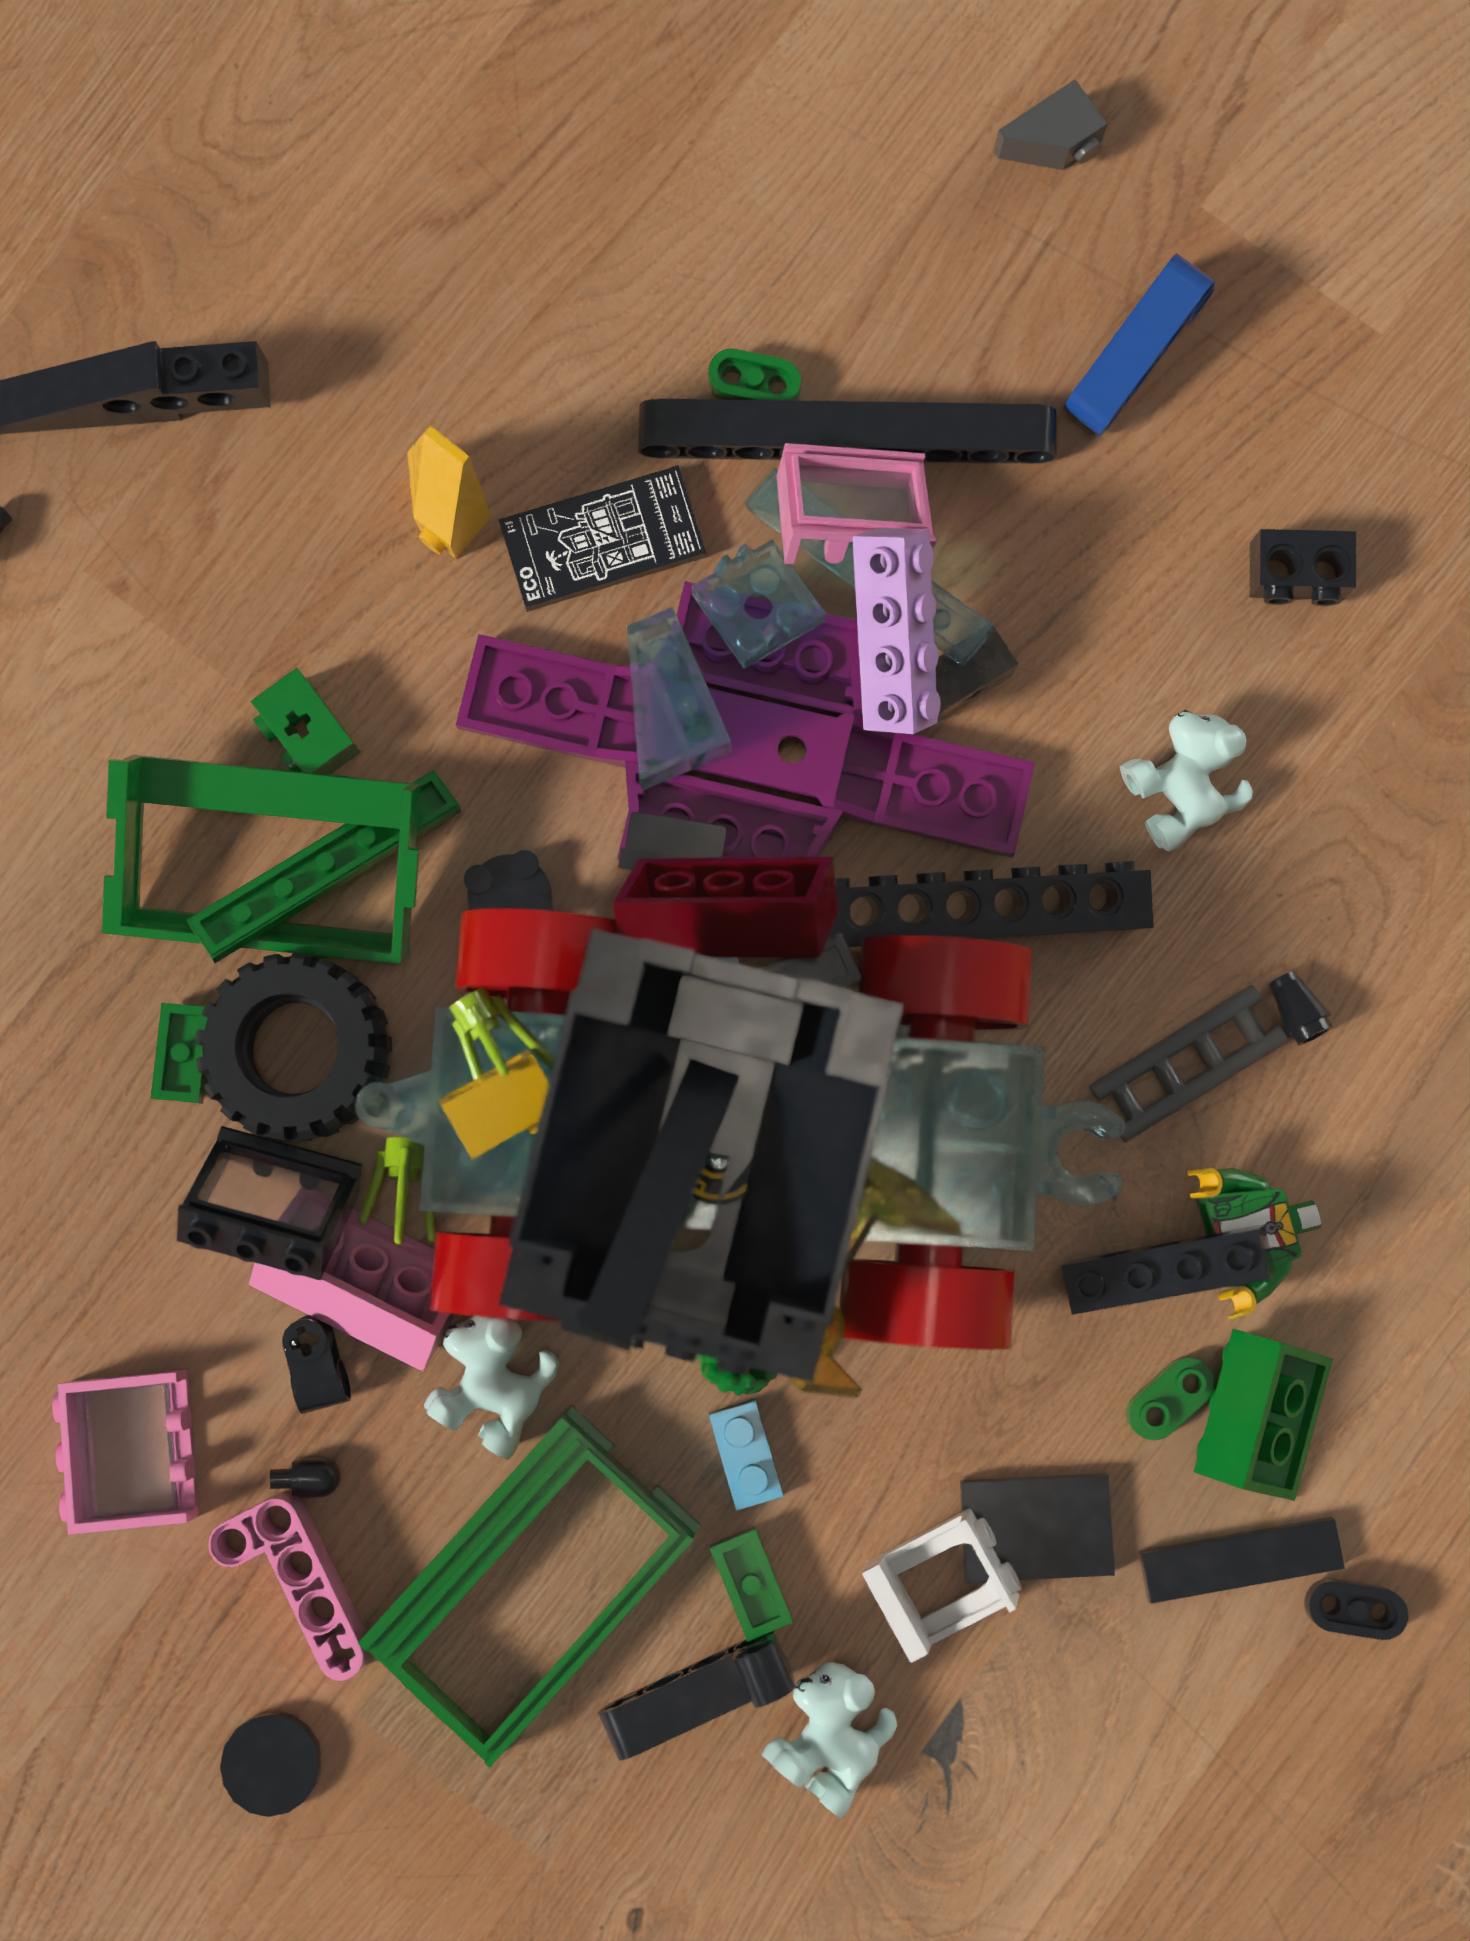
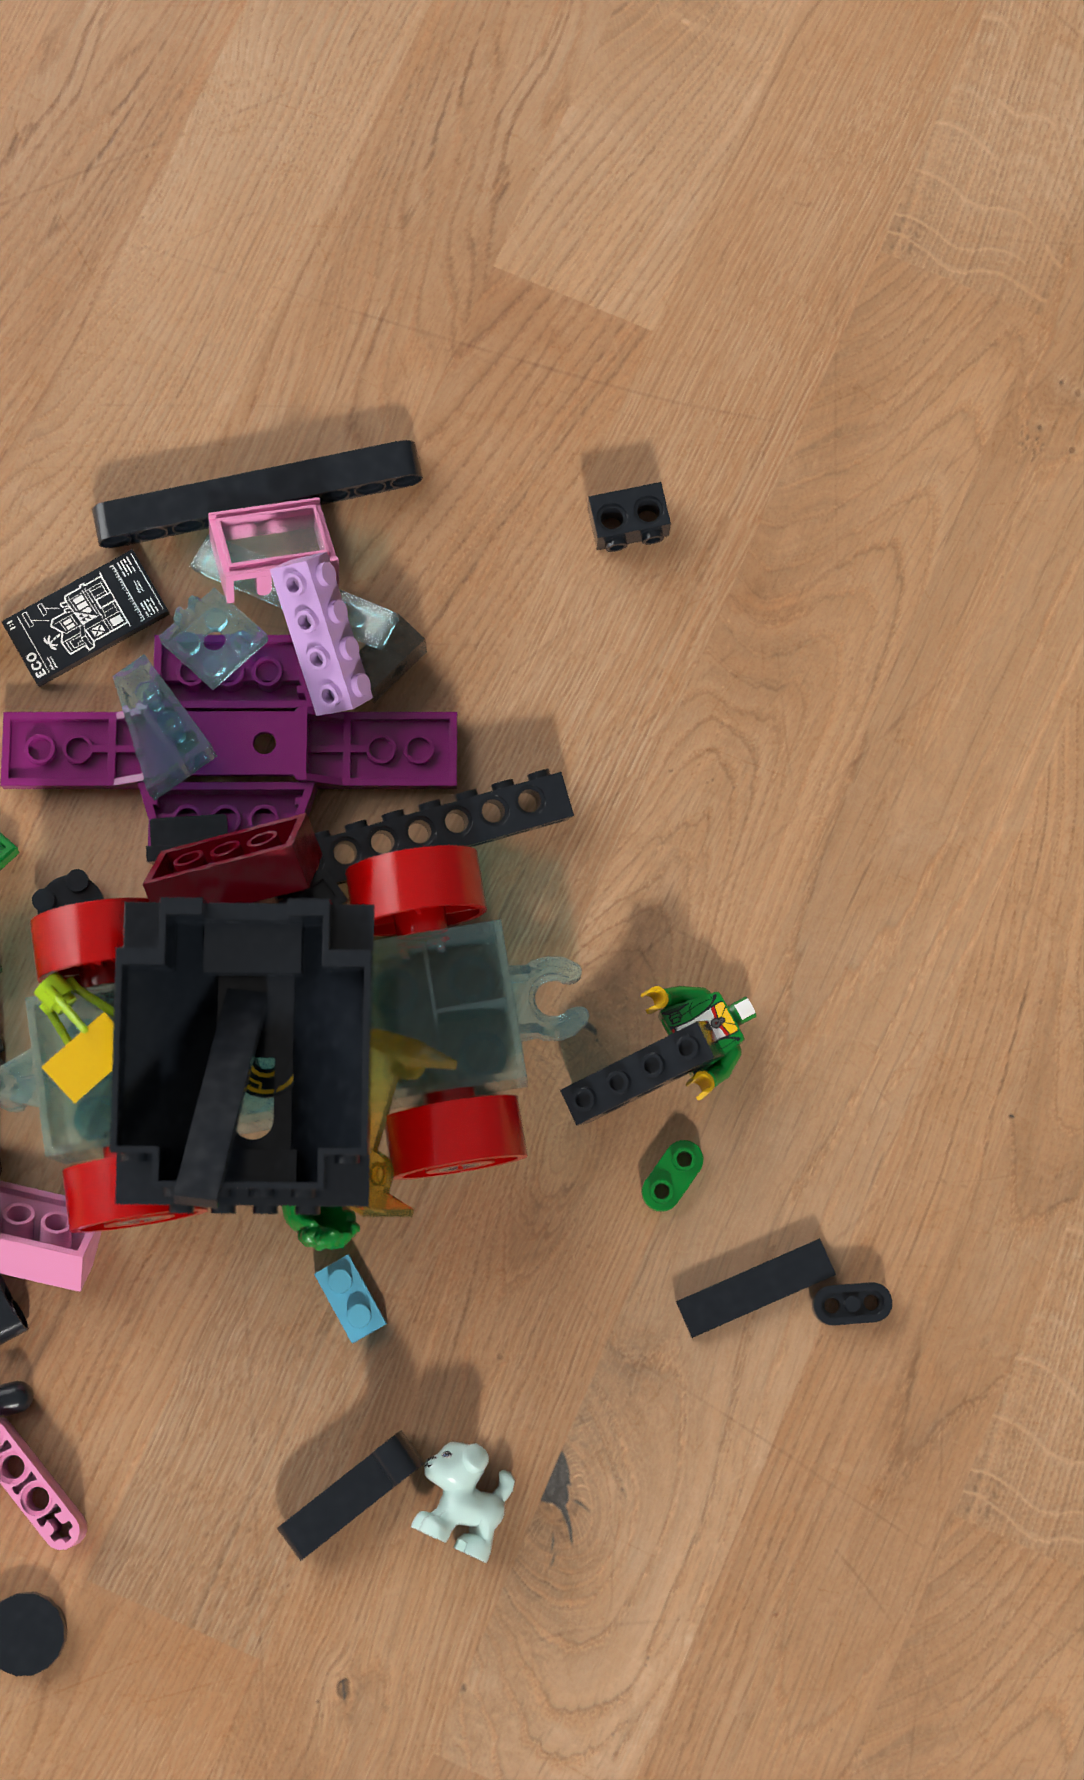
camera: 15 degrees left, 5 degrees down
lime plant [358,1137,436,1245] -> none
green piece [358,1405,701,1768] -> none
light aqua animal [424,1316,559,1460] -> none
green plate [708,348,801,401] -> none
green plate [710,1527,793,1642] -> none
white panel [862,1508,1021,1663] -> none
black tile [960,1473,1115,1583] -> none
dark grey slope [994,80,1108,170] -> none
blue beam [1063,253,1216,436] -> none
dark grey bar [1089,985,1288,1143] -> none
light aqua animal [1119,710,1253,852] -> none
green slope [1194,1329,1333,1501] -> none
black cone [1269,971,1333,1046] -> none

